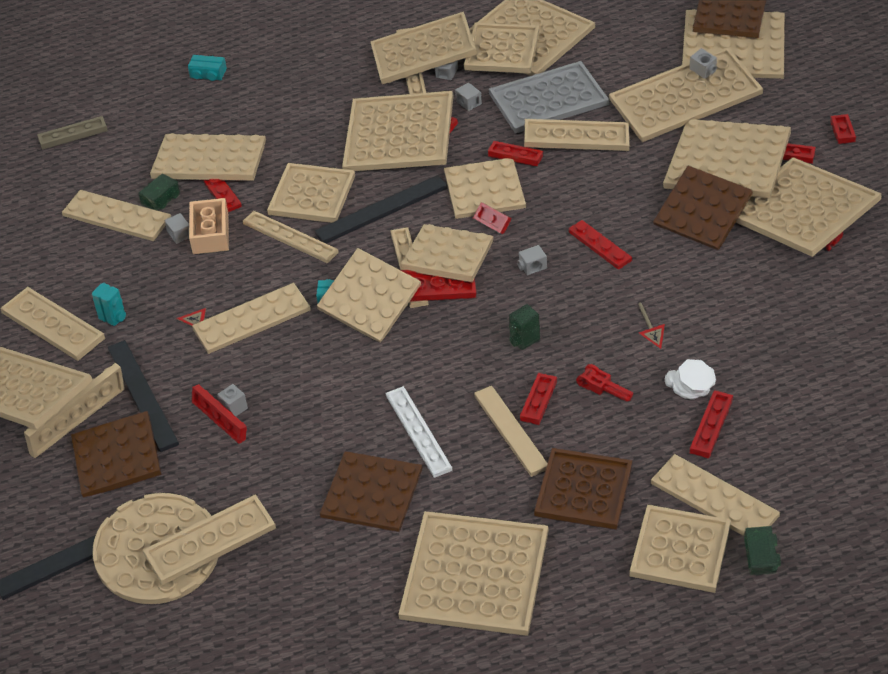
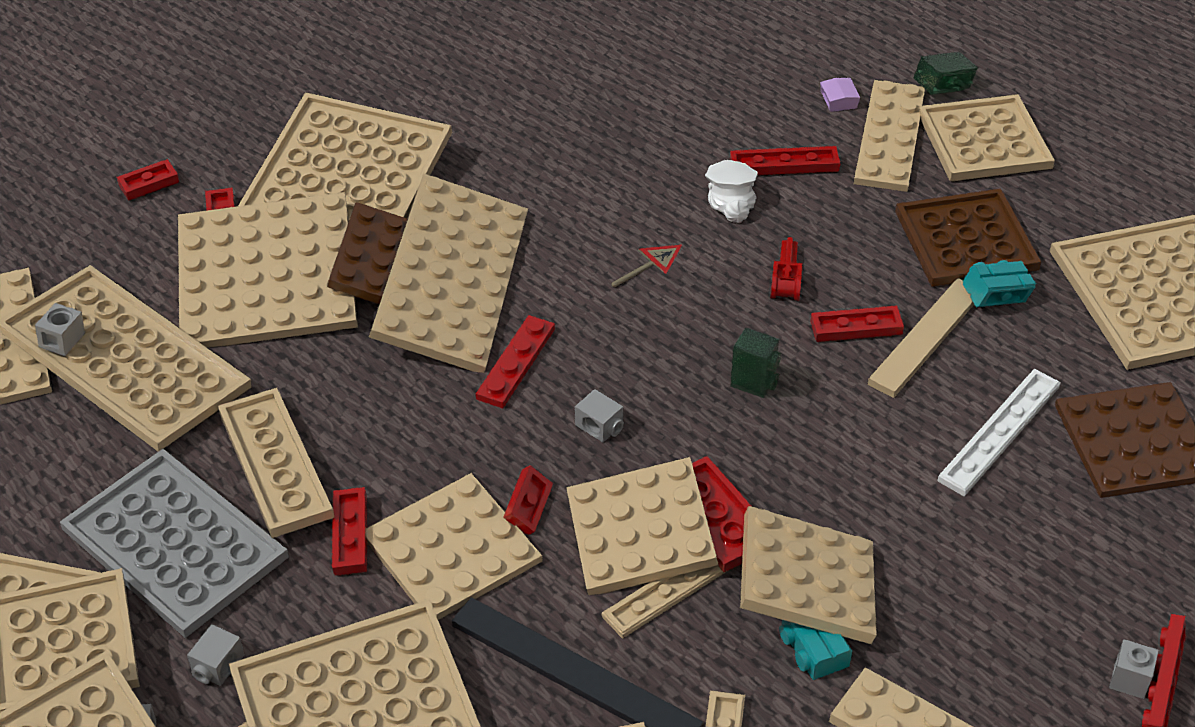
camera: 120 degrees left, 0 degrees up
none -> tan plate [369,173,528,373]
none -> lavender piece [820,78,860,112]
none -> teal brick [963,260,1036,307]

